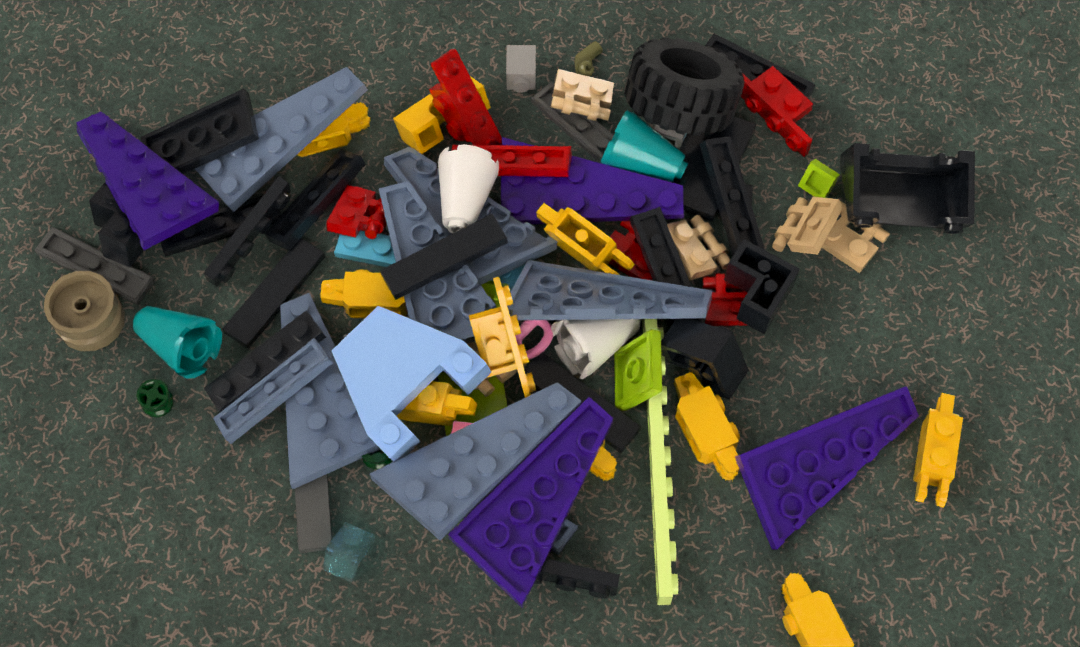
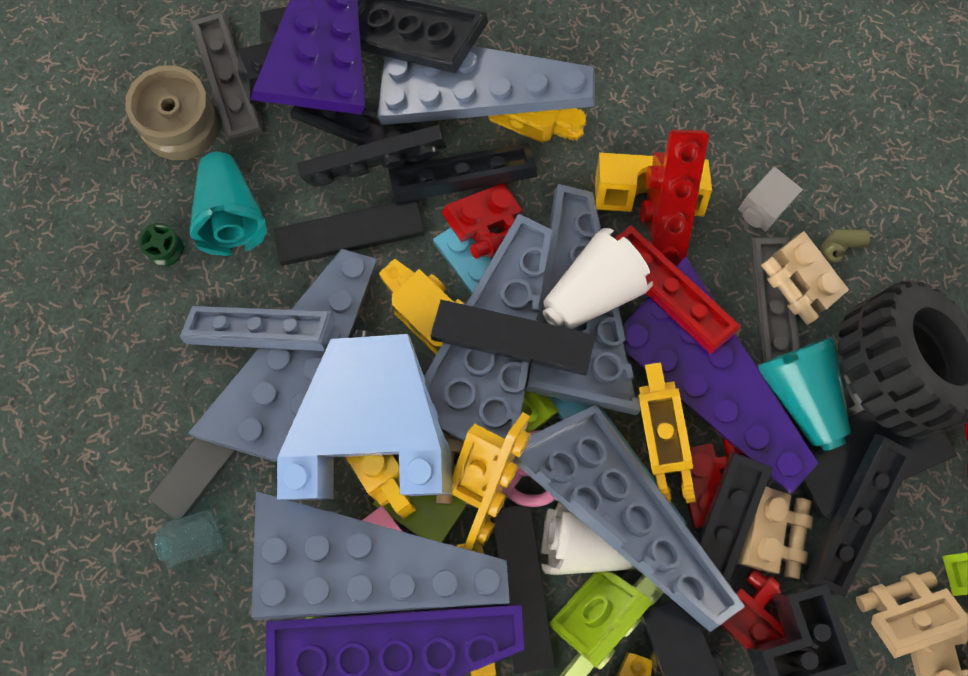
camera: 40 degrees right, 10 degrees up
black plate [204,311,326,412] -> none

